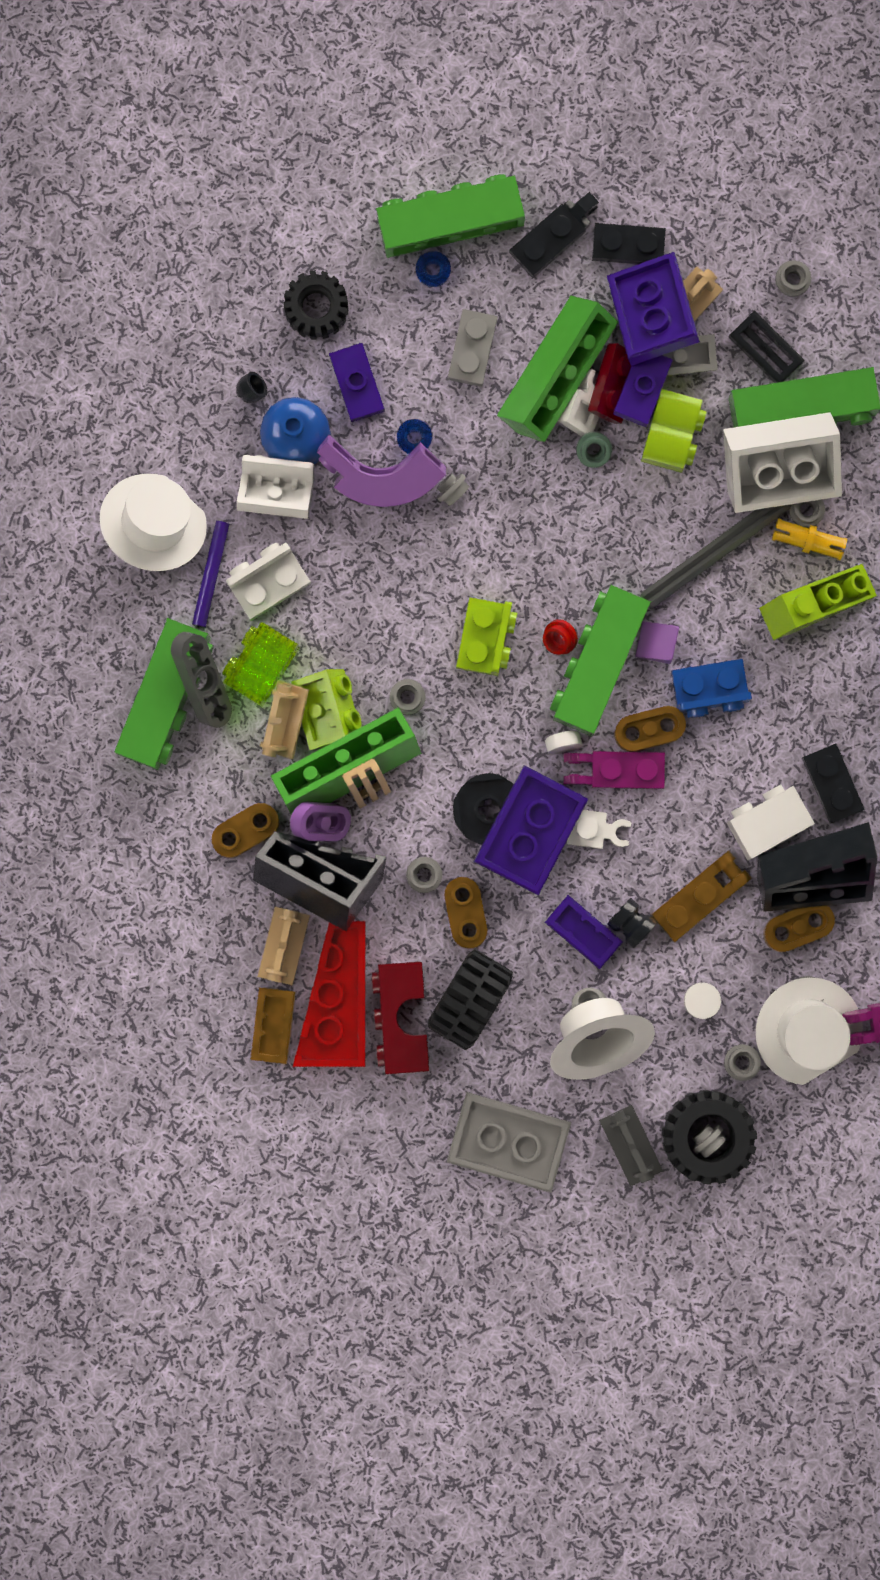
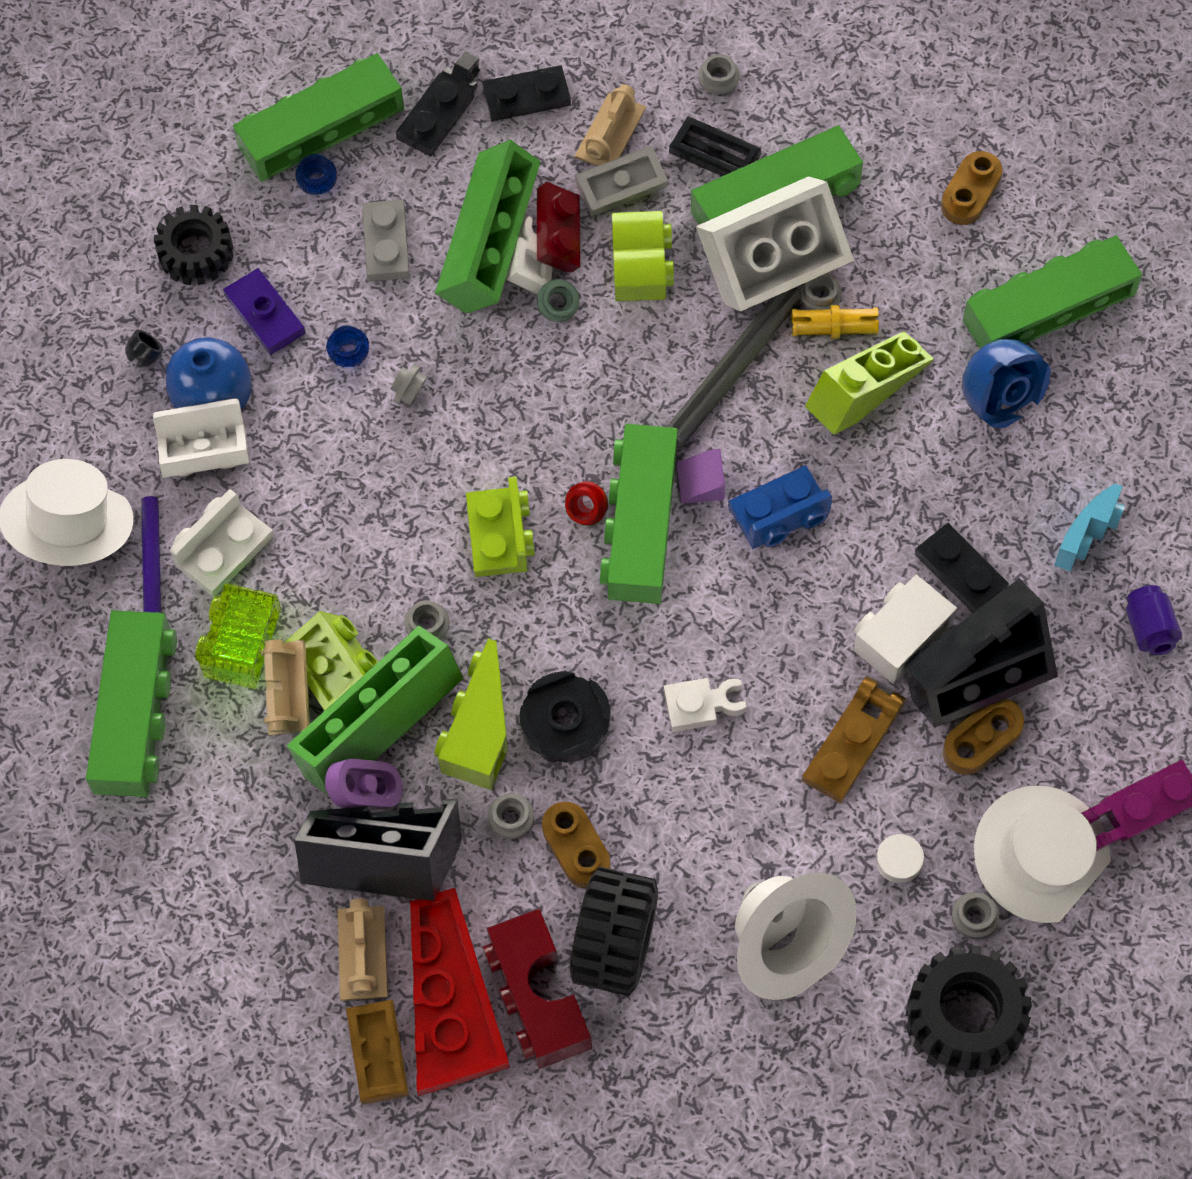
camera: 20 degrees left, 20 degrees down
dark grey beam [171,632,232,728] -> none
pearl gold plate [211,803,279,858] -> none
medium lavender arch [317,435,446,507] -> none
tan tile [342,759,391,809] -> none
light grey tile [446,1092,571,1193] -> none
dark purple tile [473,765,588,895] -> none
dark purple plate [544,895,623,969] -> none
white tile [545,731,583,755] -> none
magenta hinge [563,751,665,789] -> none
dark grey hinge [599,1105,663,1187] -> none
dark purple tile [607,252,700,366] -> none
black wheel [607,898,657,948] -> none
dark purple plate [613,355,673,427] -> none
pearl gold plate [614,706,686,752] -> none
light grey plate [692,1124,726,1158] -> none
none -> lime slope [434,638,508,790]

